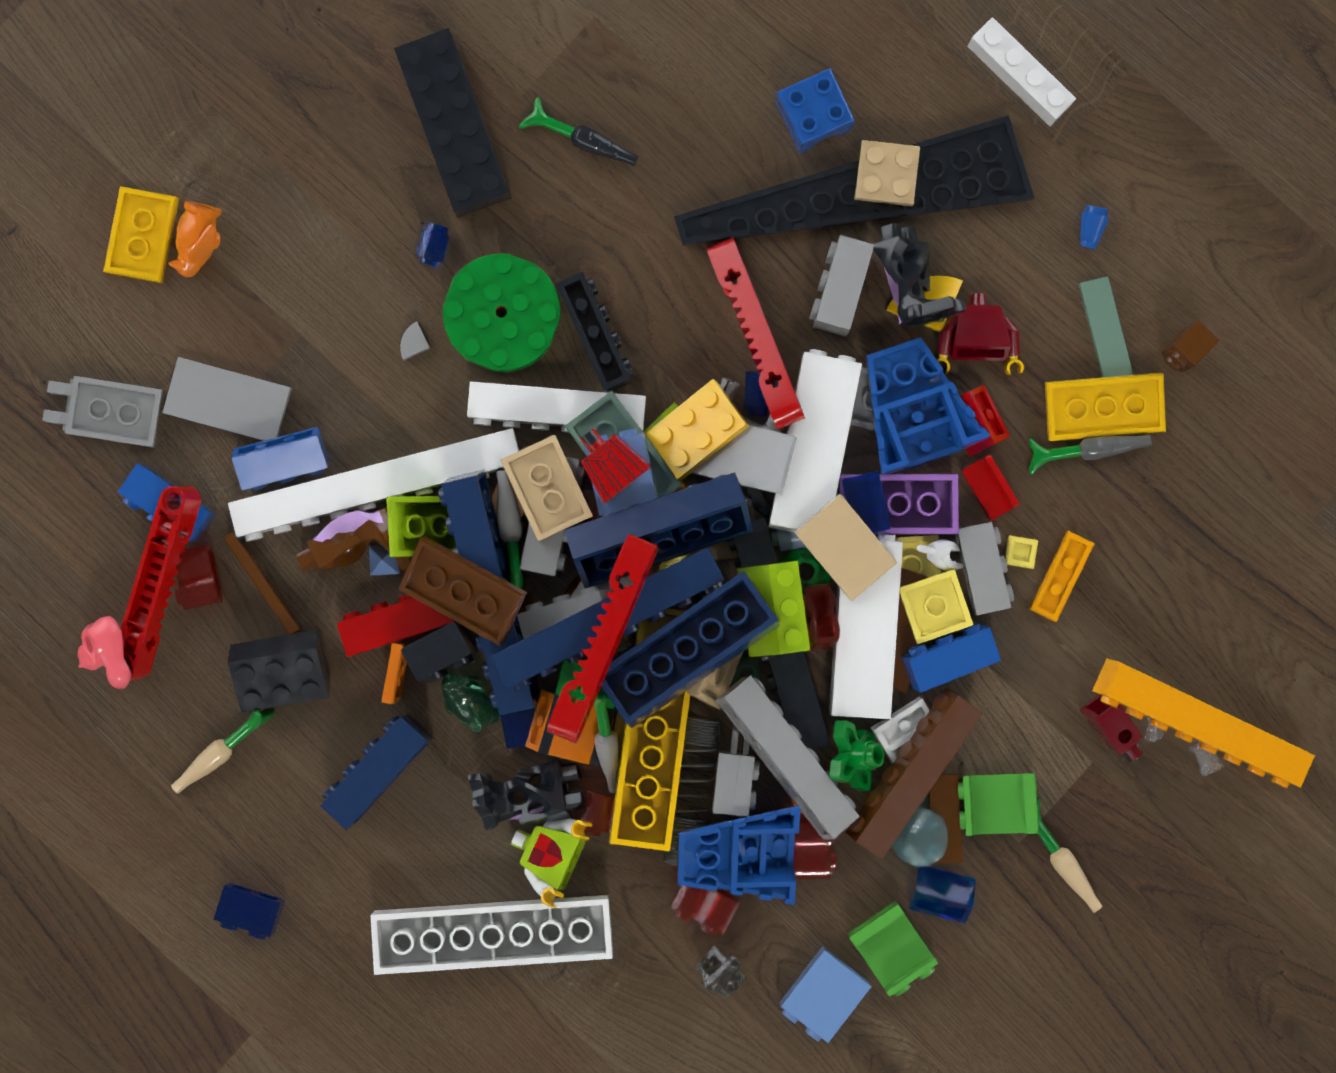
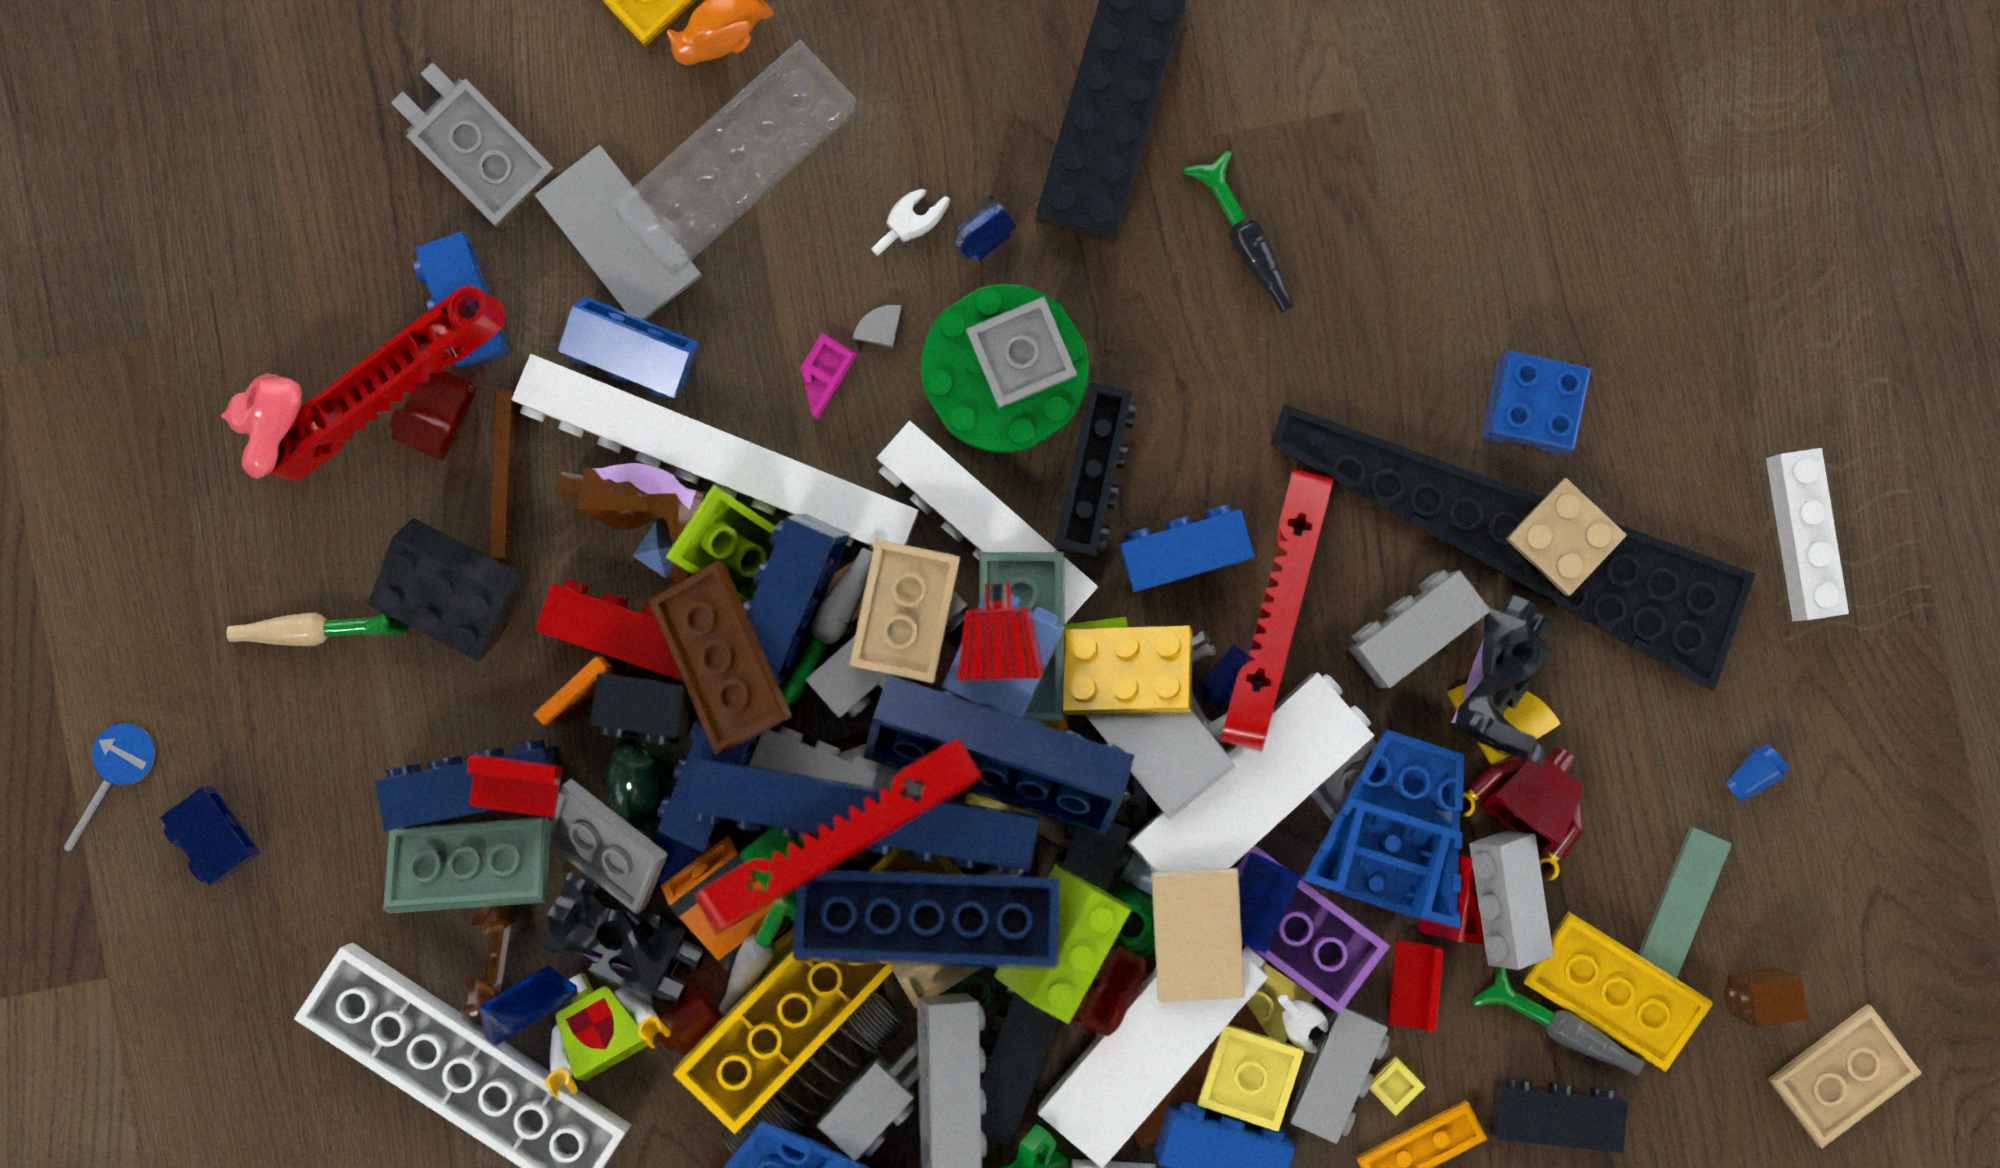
camera: 30 degrees right, 0 degrees up
none -> blue piece [64,723,155,851]
none -> sand green tile [383,817,551,914]
none -> reddish brown piece [460,904,529,1029]
none -> red panel [467,755,563,817]
none -> clear blue panel [479,965,578,1046]
none -> light grey tile [550,779,668,915]
none -> clear brick [613,39,857,277]
none -> dark pink tile [800,333,858,420]
none -> white hand [871,189,950,256]
none -> light grey plate [966,297,1077,409]
none -> blue brick [1118,505,1255,593]
none -> light grey brick [1469,831,1554,970]
none -> black brick [1489,1077,1628,1153]
none -> tan tile [1768,1004,1922,1148]

